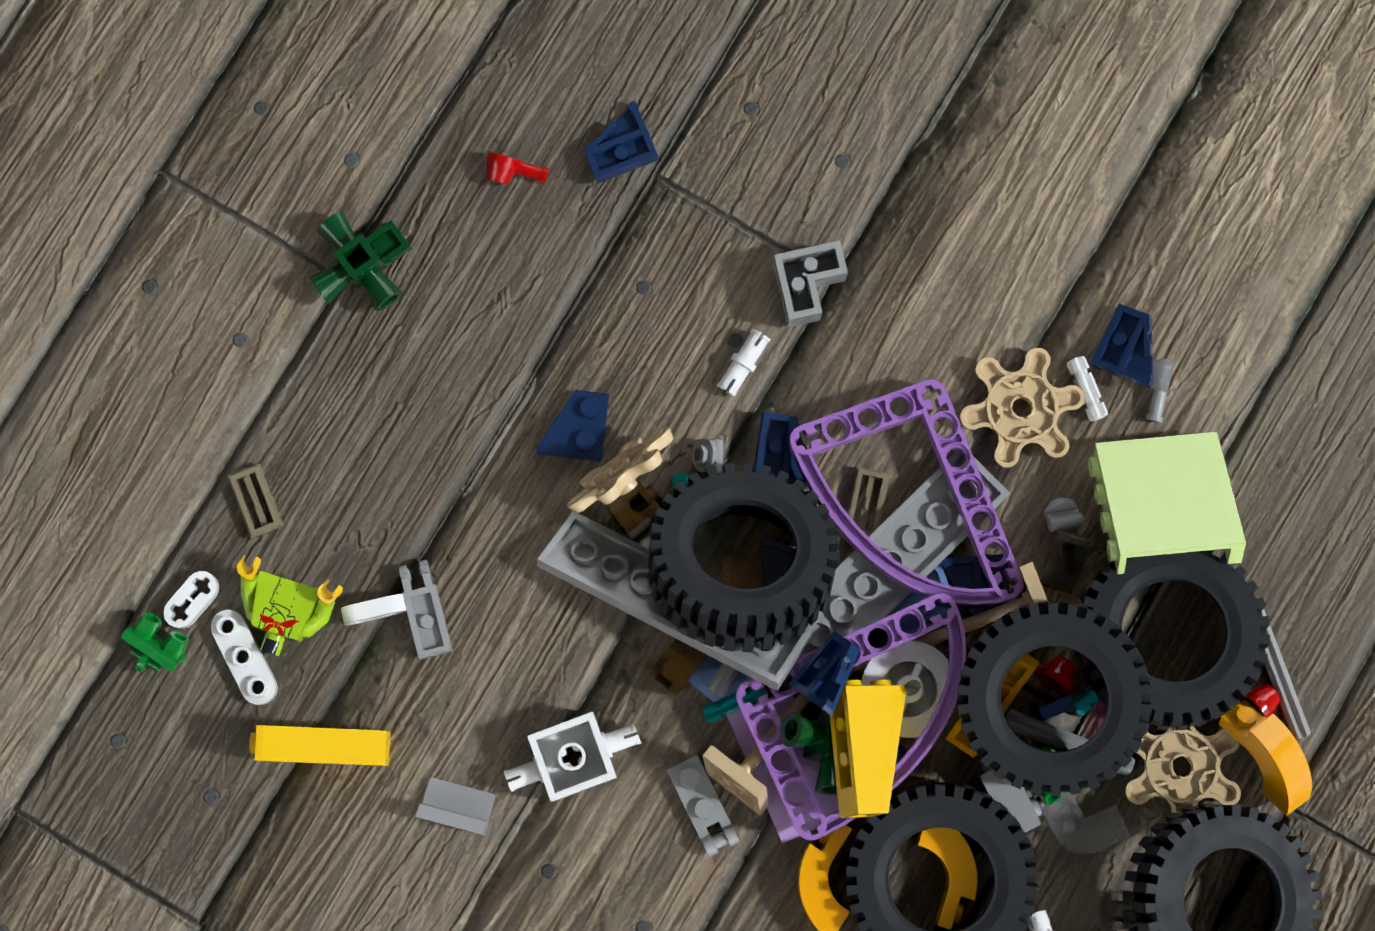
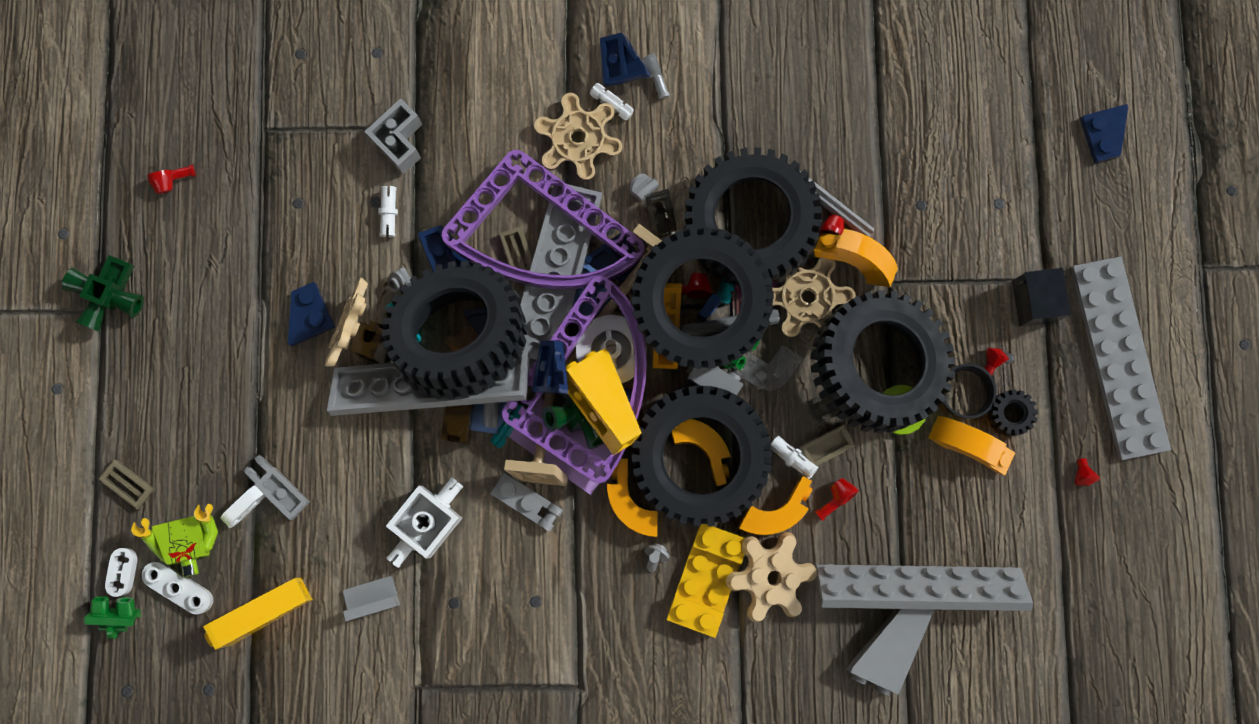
camera: 30 degrees left, 0 degrees up
dark blue wing [584,101,659,184] -> none
yellowish green panel [1088,432,1246,574] -> none

